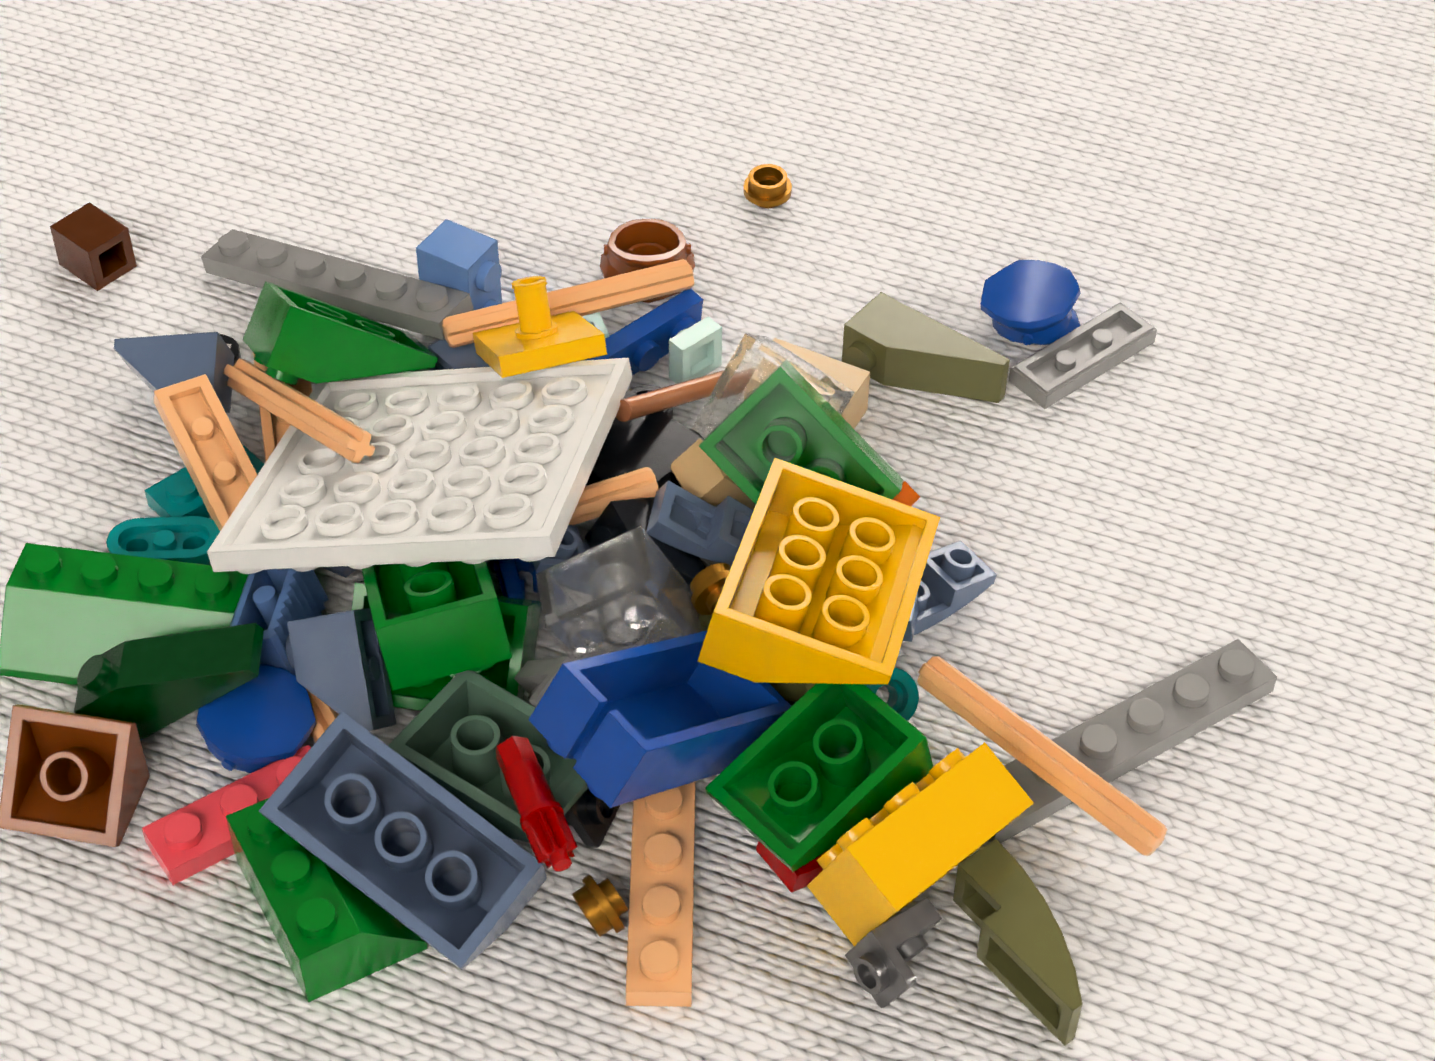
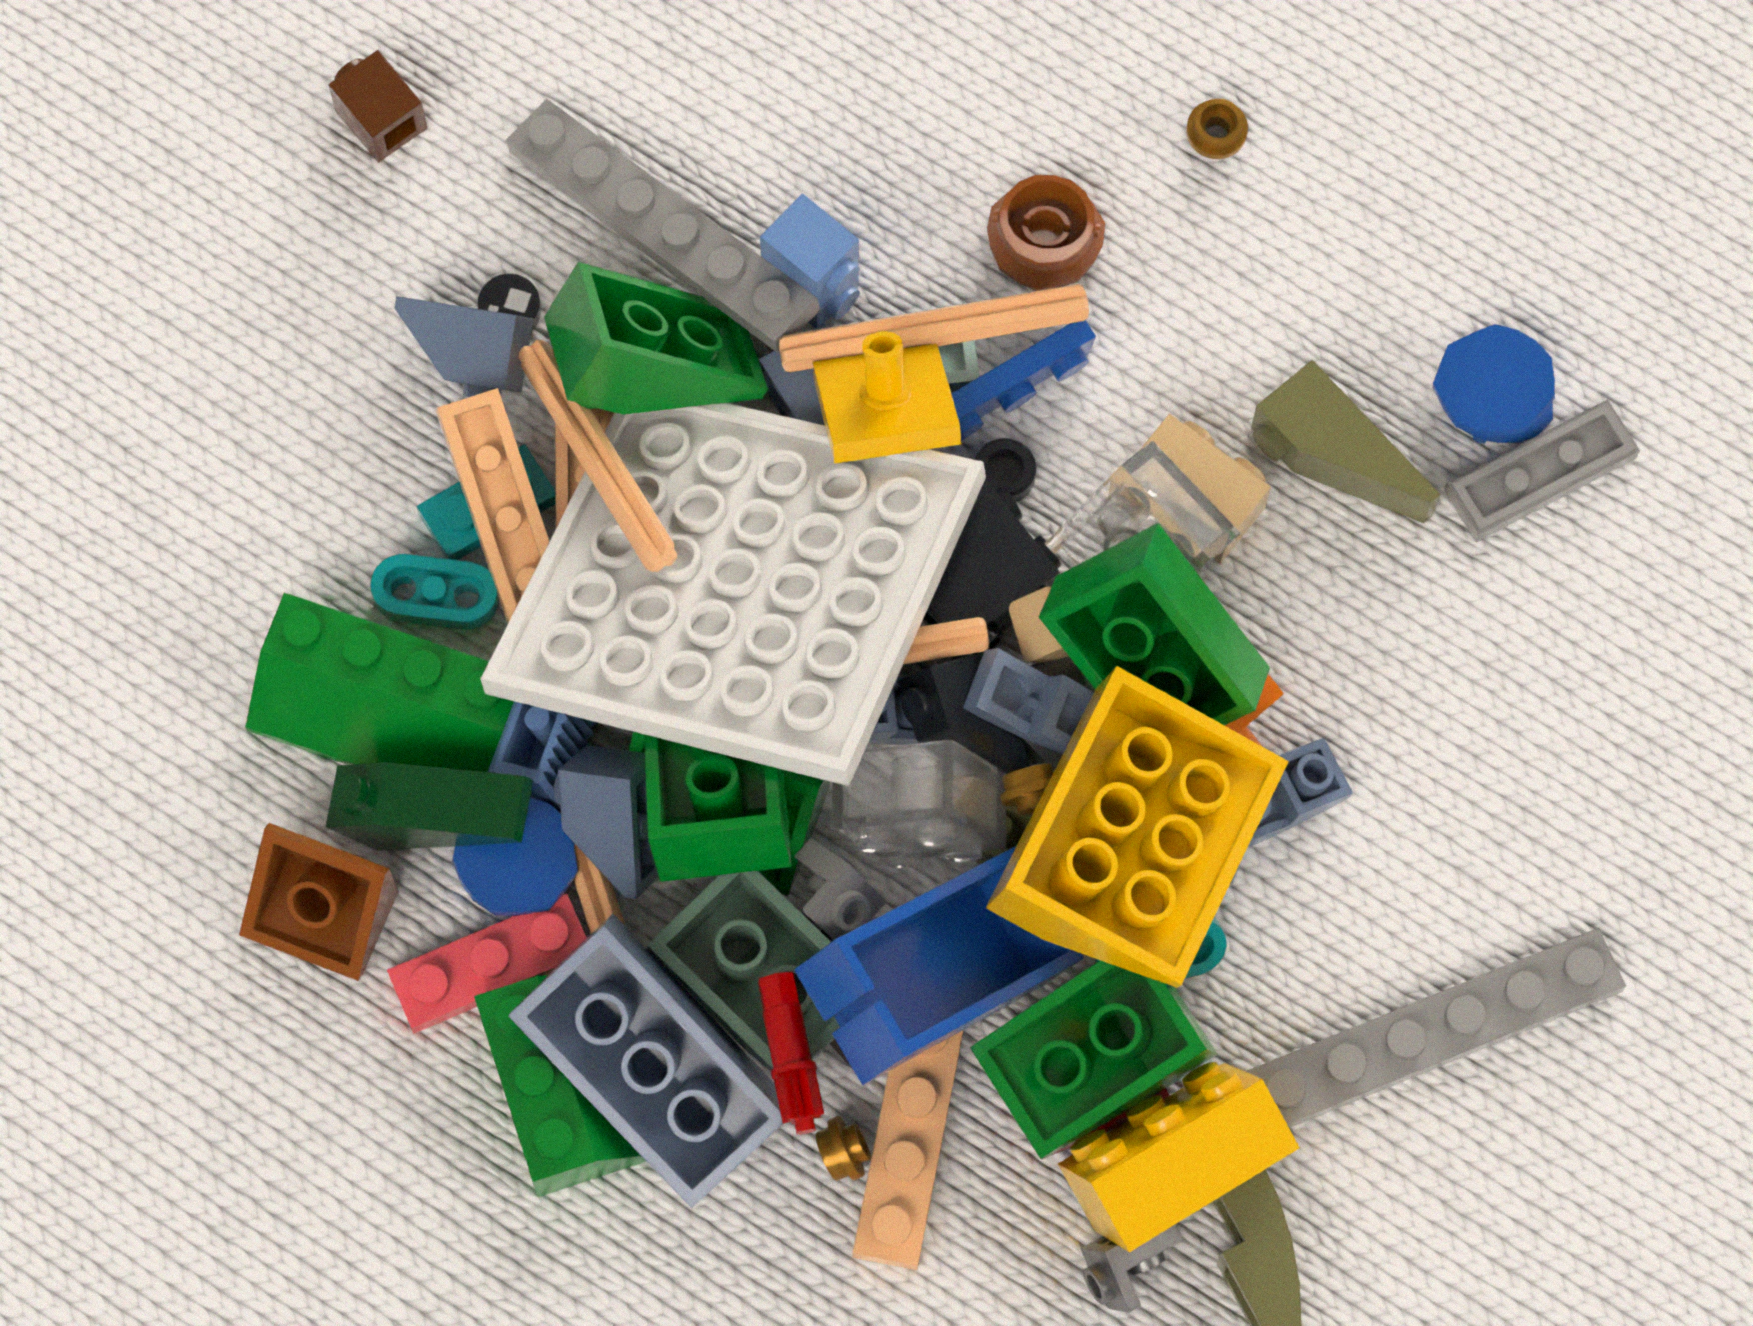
camera: 10 degrees right, 25 degrees up
nougat bar [616,364,753,422] -> none
light aqua plate [669,316,722,384] -> none
light nougat axle [917,656,1167,856] -> none

